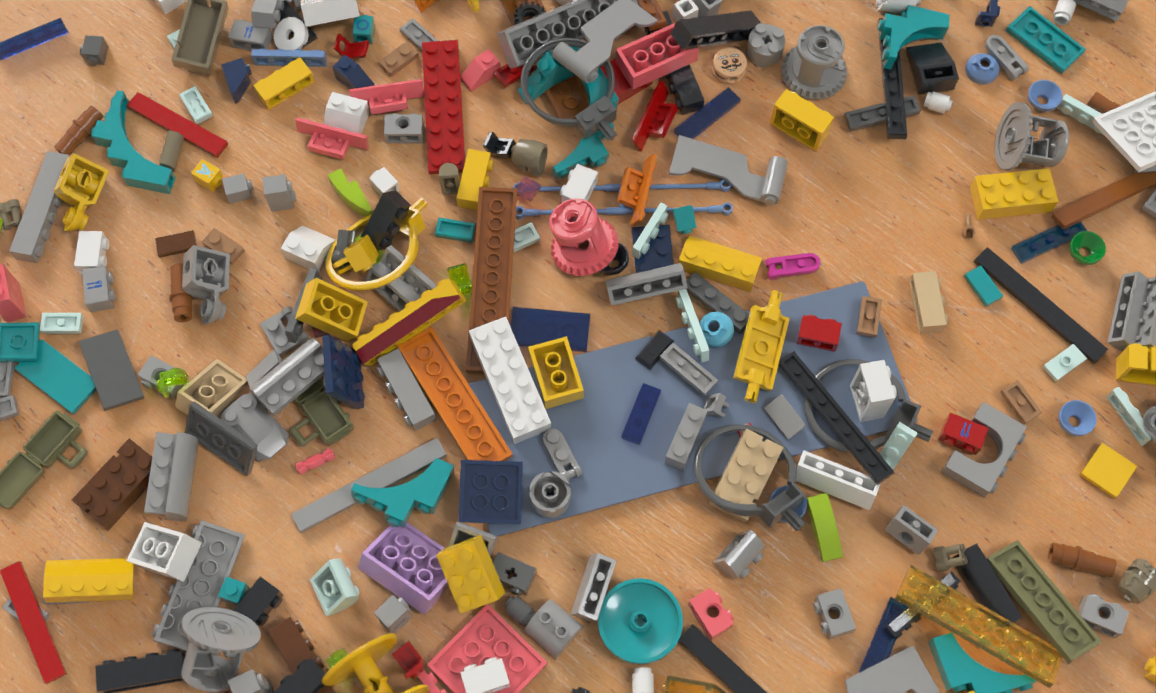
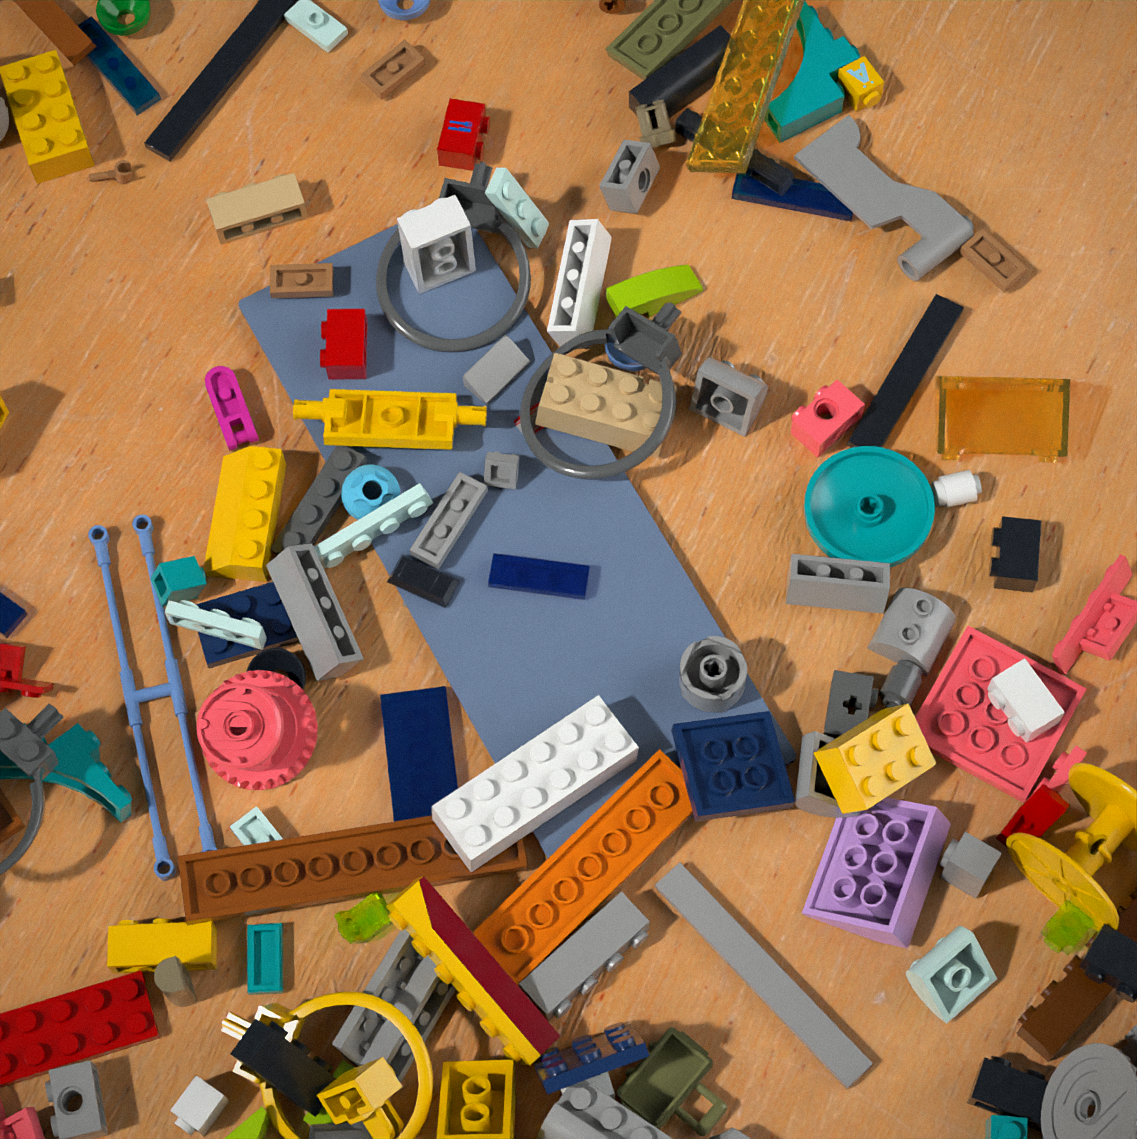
camera: 100 degrees left, 0 degrees up
coral axle [296,448,335,474] -> none
teal arch [351,458,454,528] -> none
black bracket [483,132,516,159] -> none
dark tan helmet [511,139,548,177] -> none
clear pink tile [516,176,541,202] -> none
yellow brick [528,336,584,409] -> none
light grey plate [543,429,583,482] -> none
white brick [560,164,598,202] -> none
orange bracket [617,153,657,227] -> none
light grey brick [664,403,708,471] -> none
light grey door [669,135,788,205] -> none
black tile [778,351,894,485] -> none
light grey brick [813,588,856,640] -> none
light grey arch [941,402,1027,498] -> none
teal tile [964,265,1003,307] -> none

